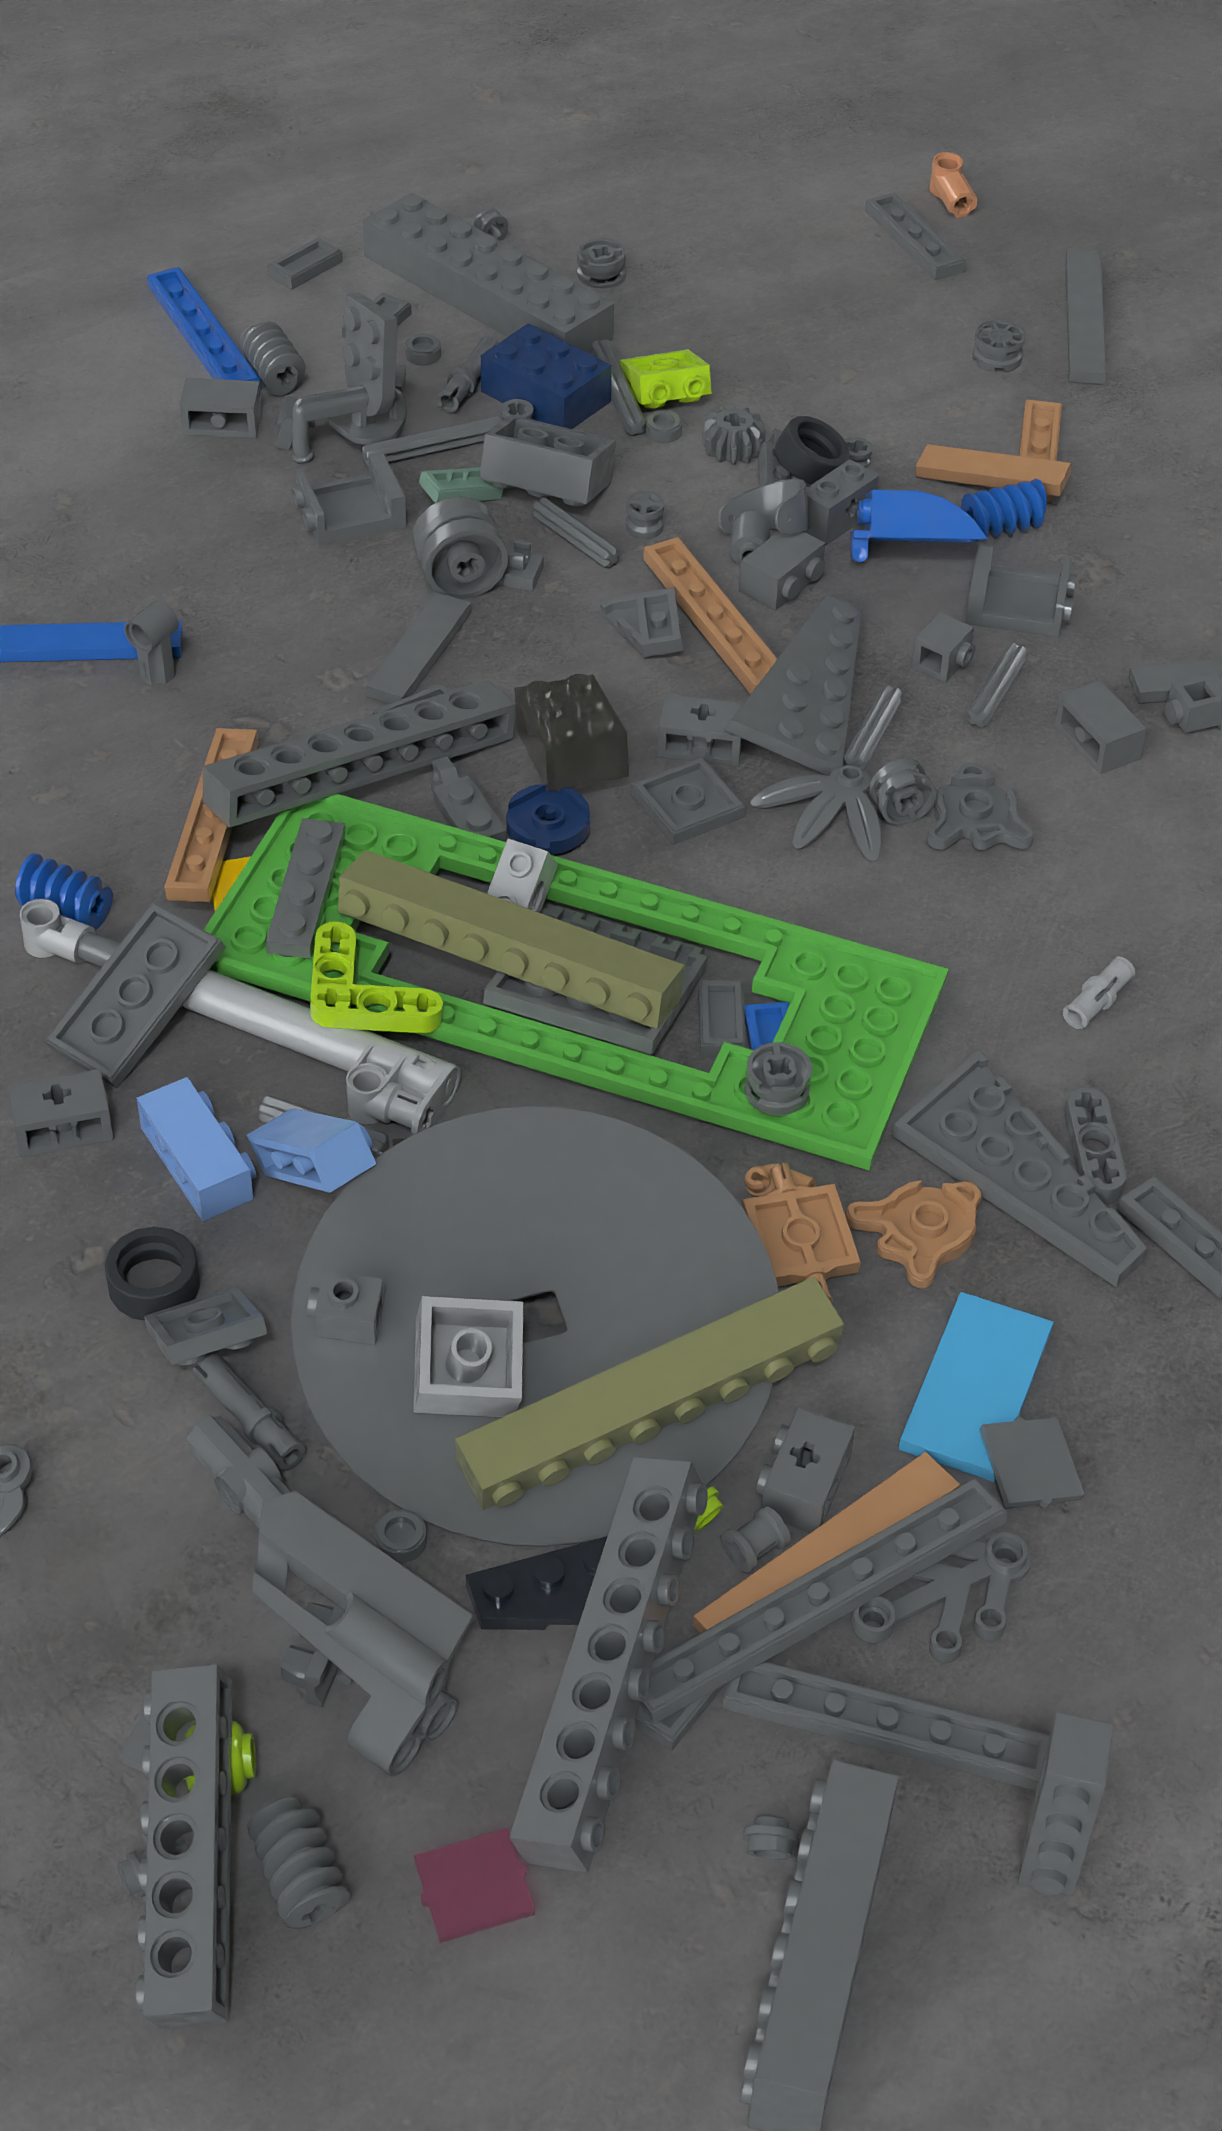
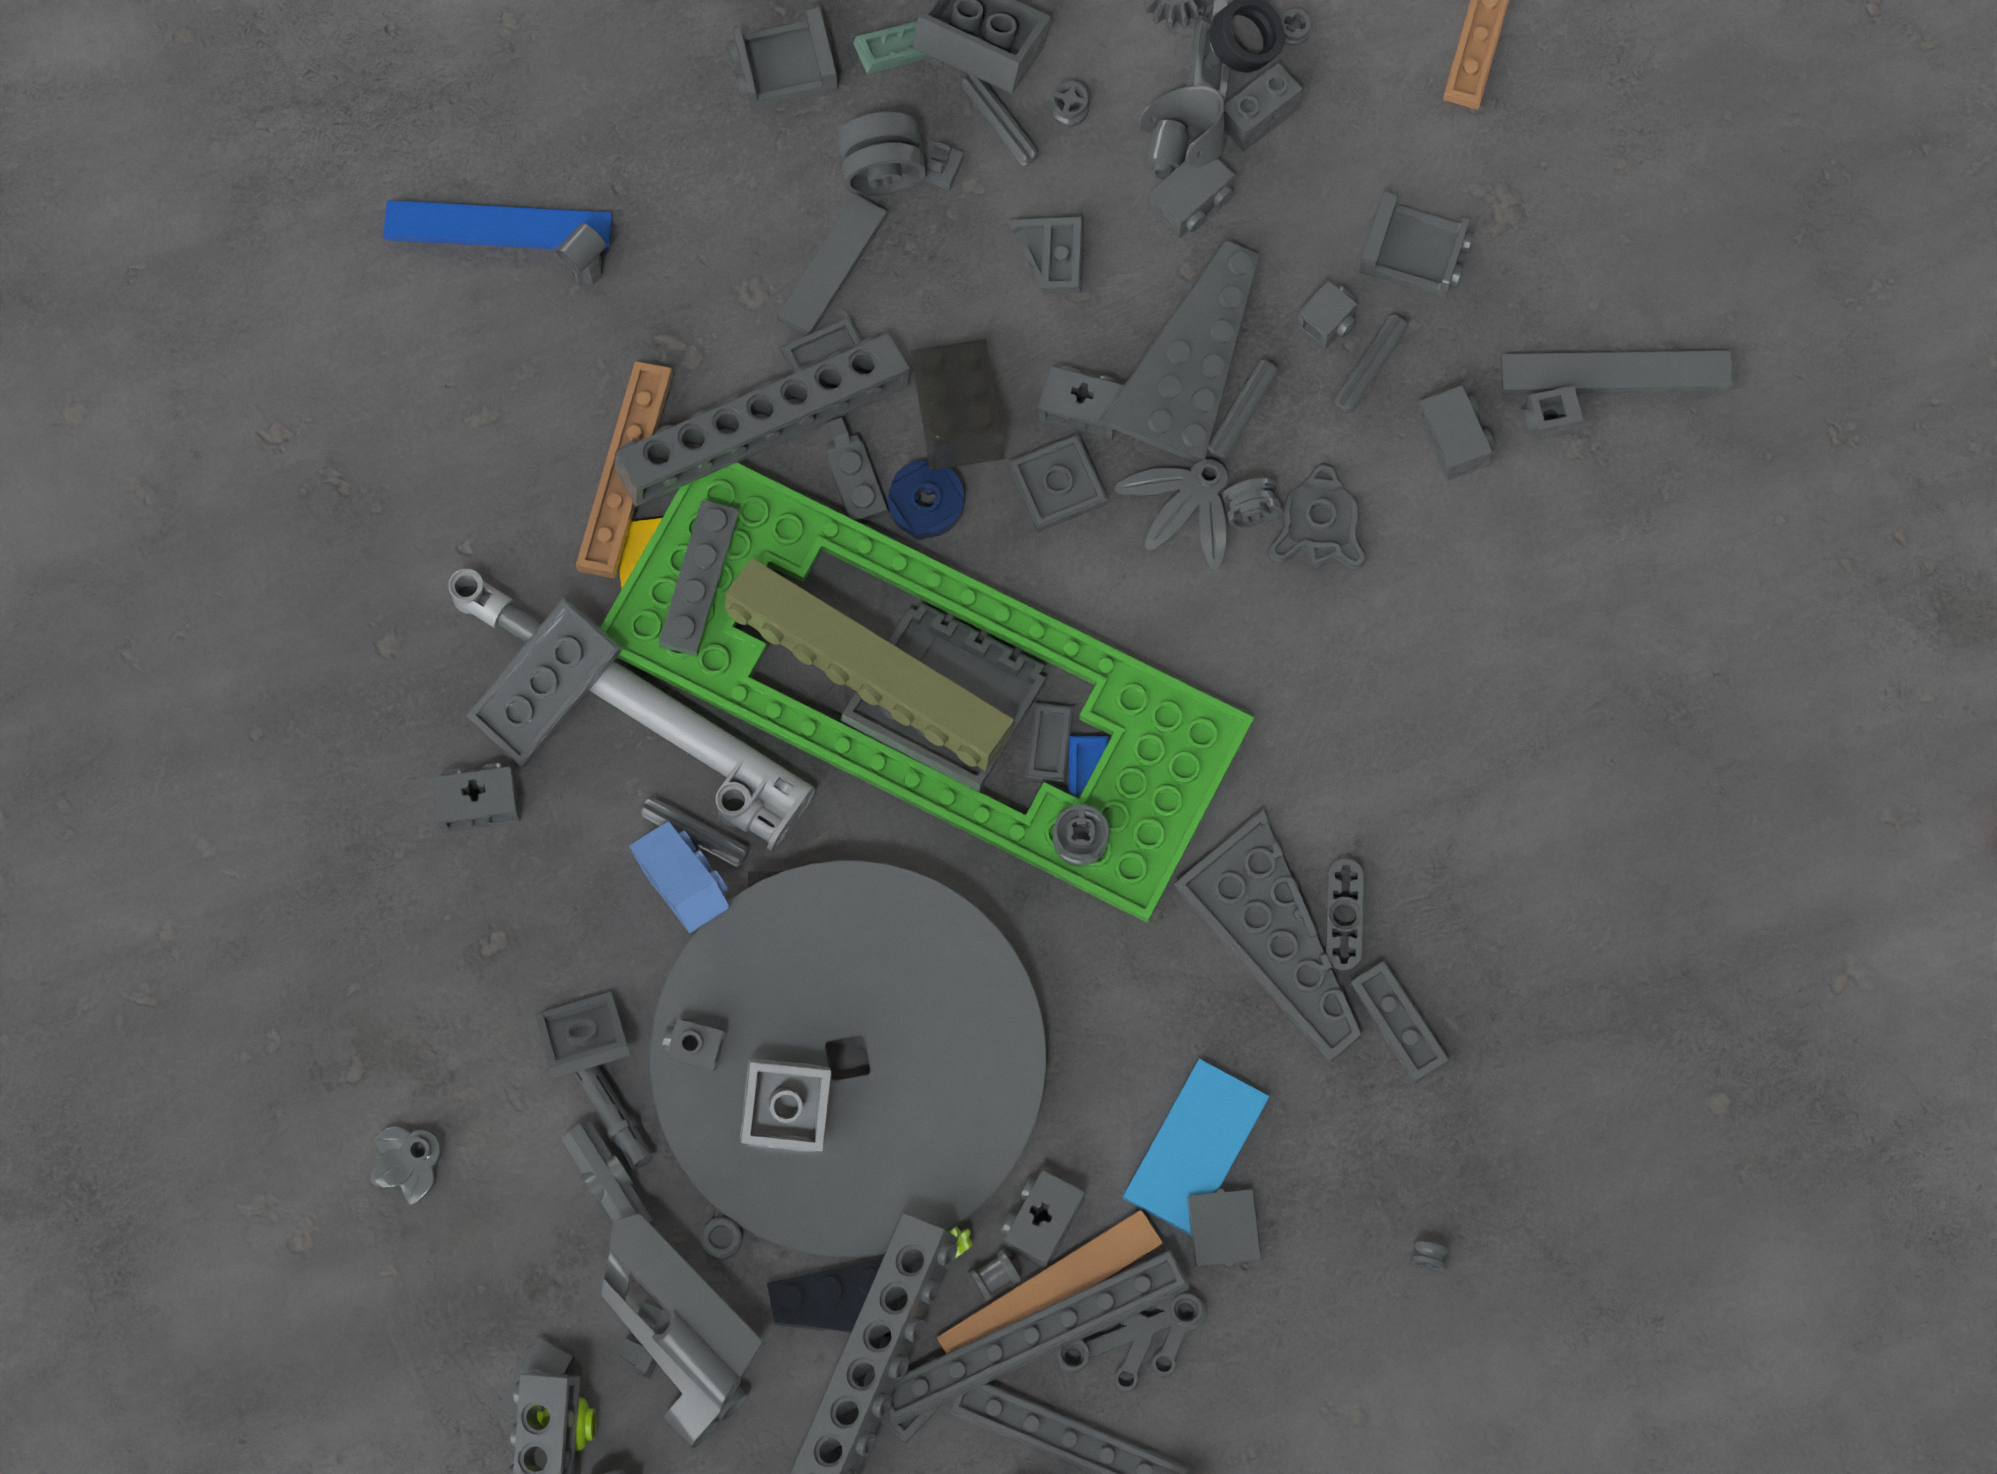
camera: 10 degrees right, 25 degrees up
blue piece [15,853,113,930] -> none
black tyre [104,1226,200,1320] -> none
medium blue brick [137,1077,256,1222] -> none
lime beam [310,921,443,1033] -> none
olive brick [455,1276,844,1511] -> none
light grey brick [487,839,558,913] -> none
medium nougat plate [643,537,777,694] -> none
medium nougat plate [742,1163,861,1303] -> none
medium nougat arm [744,1164,817,1197] -> none
medium nougat tile [846,1180,982,1288] -> none
blue piece [850,490,988,563] -> none
medium nougat tile [915,444,1071,496] -> none
blue piece [961,479,1047,537] -> none
light grey pin [1063,956,1136,1029] -> none

